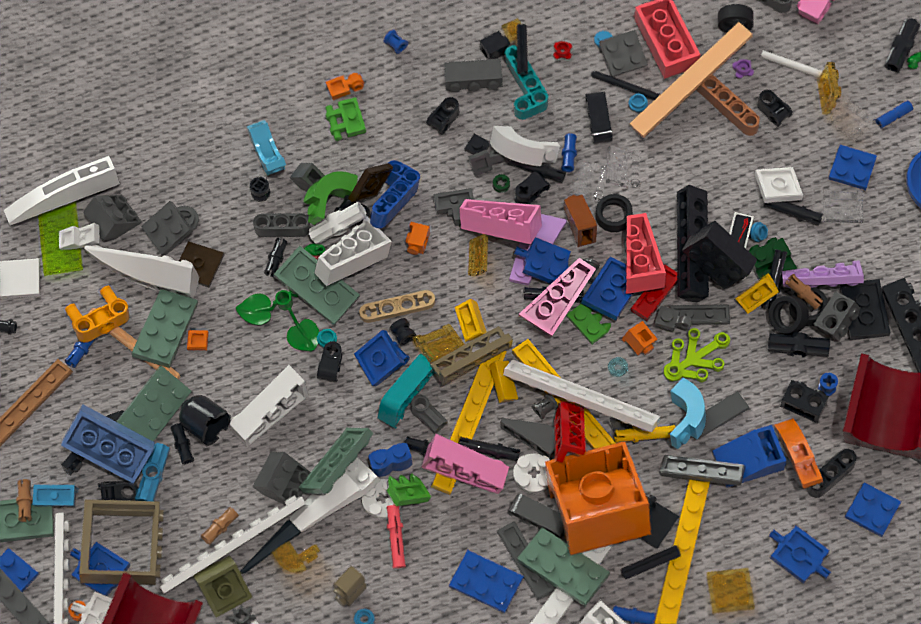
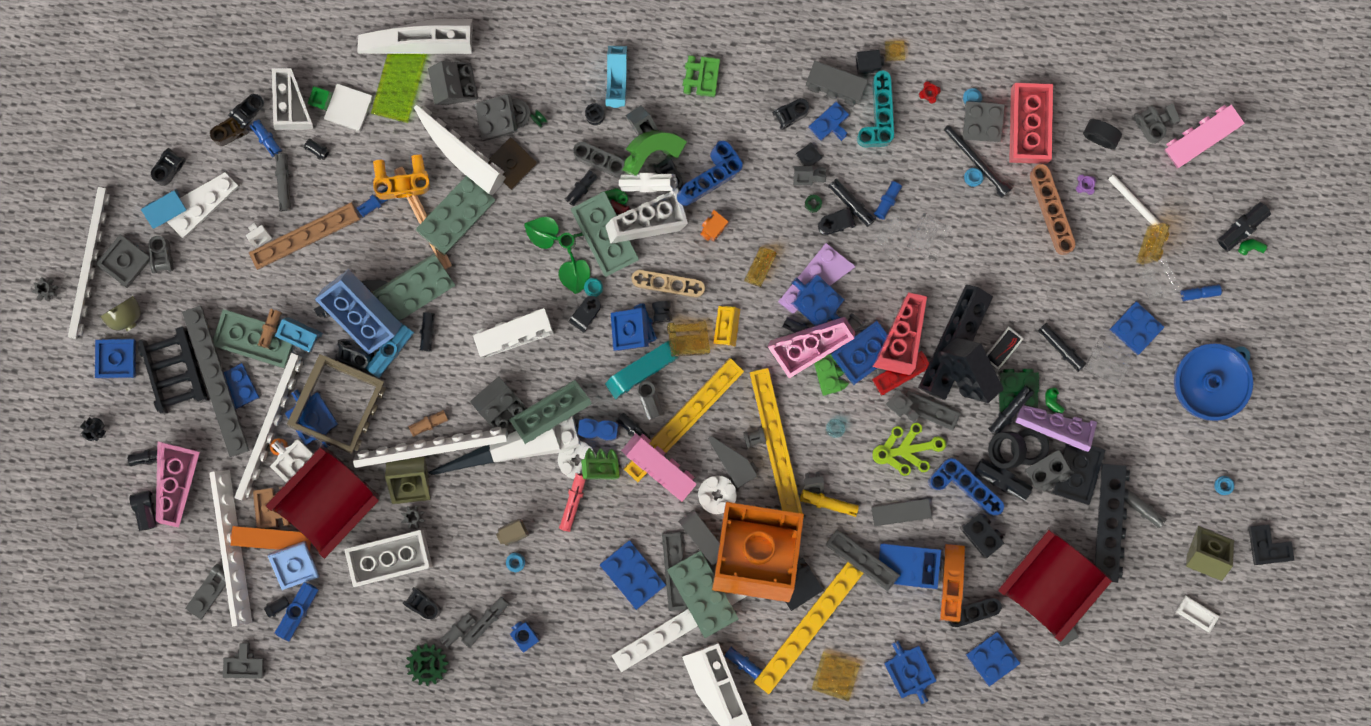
camera: 20 degrees right, 20 degrees up
white slope [59,223,99,250] -> none
black cylinder [179,395,231,446] -> none
orange tile [187,330,209,351] -> none
clear yellow brick [271,541,320,572] -> none
orange plate [326,73,364,100] -> none
dark brown plate [348,163,393,203] -> none
blue bush [383,30,408,54] -> none
dark tan fence [430,326,513,385] -> none
dark grey hinge [433,188,474,226] -> none
black pin [458,436,520,462] -> none
bright pink wedge [460,199,542,244] -> none
white arch [490,126,560,166] -> none
yellow slope [490,361,518,403] -> none
white plate [503,360,660,432] -> none
black axle [517,24,528,75] -> none
red fence [554,401,586,463] -> none
dark orange slope [564,195,597,247] -> none
black beam [585,91,612,144] -> none
black tyre [596,194,633,233] -> none
black axle [621,545,681,579] -> none
orange brick [622,321,657,355] -> none
light nougat tile [630,22,753,138] -> none
medium azure arch [670,378,706,449] -> none
yellow slope [736,273,779,314] -> none
dark azure plate [750,222,768,242] -> none
white tile [755,167,803,203] -> none
black piece [757,90,793,127] -> none
medium nougat pin [785,274,823,310] -> none
blue bush [818,373,838,396] -> none
none -> dark green bush [530,109,548,128]
none -> blue plate [808,101,849,141]
none -> blue beam [928,458,1004,515]
none -> green arm [1045,387,1065,414]

